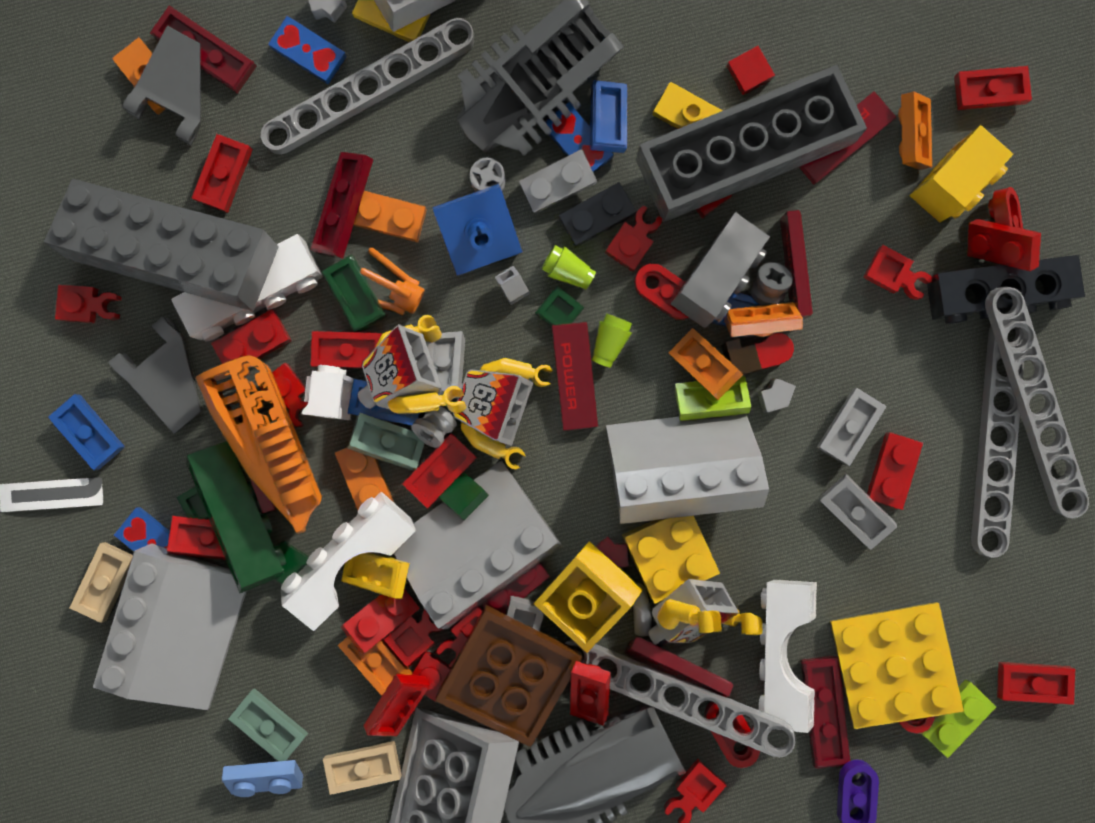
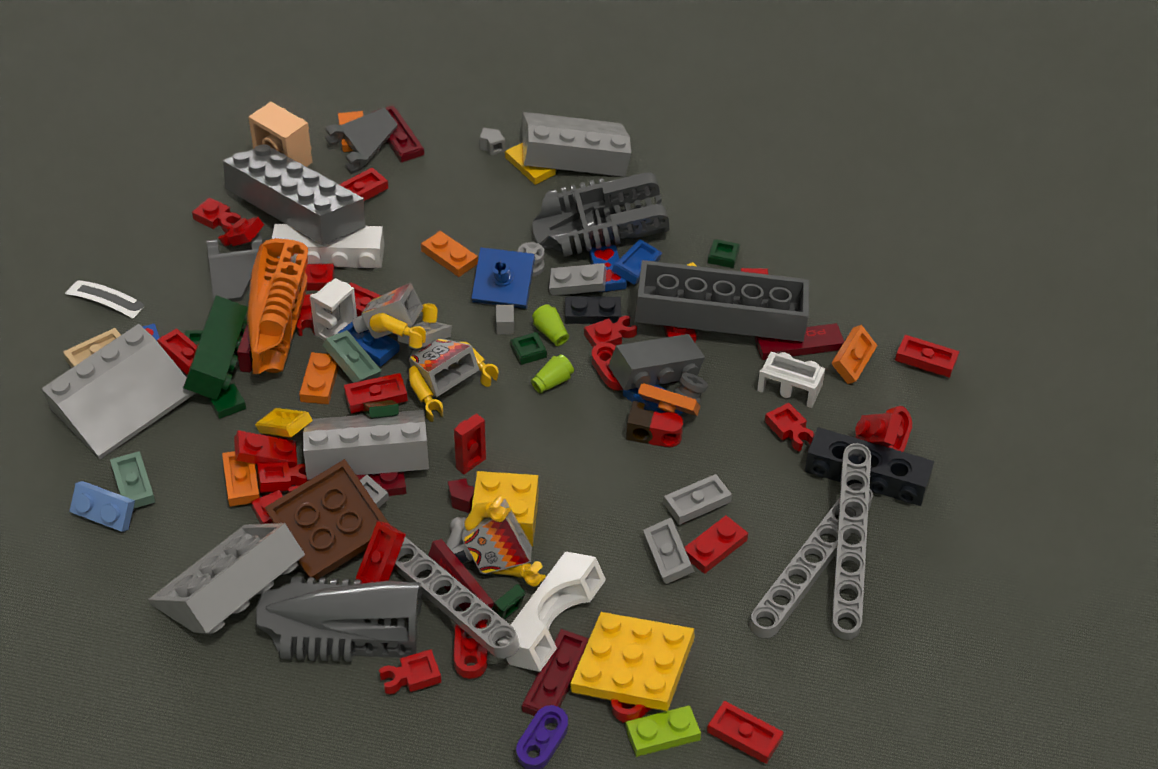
camera: 25 degrees right, 40 degrees down
blue plate [48,394,125,470] -> none
light grey beam [260,18,474,155] -> none
blue tile [268,16,347,85] -> none
white arch [281,492,416,631] -> none
dark red tile [310,152,374,259] -> none
dark green tile [321,254,387,332] -> none
tan plate [323,741,402,795] -> none
orange plant [360,248,425,316] -> none
red plate [363,674,430,736] -> none
light grey wheel [411,406,457,448] -> none
yellow brick [533,541,643,653] -> none
dark red tile [552,322,598,431] -> none
light grey slope [606,414,769,524] -> none
orange plate [669,328,743,400] -> none
lime plate [675,376,751,421] -> none
light grey piece [757,378,796,413] -> none
dark red tile [780,210,813,320] -> none
yellow brick [909,125,1013,223] -> none
none -> red plate [218,217,264,247]
none -> light nougat brick [248,102,313,167]
none -> red plate [454,413,486,475]
none -> dark green tile [492,584,525,620]
none -> dark green tile [708,239,740,269]
none -> white window [757,352,825,408]

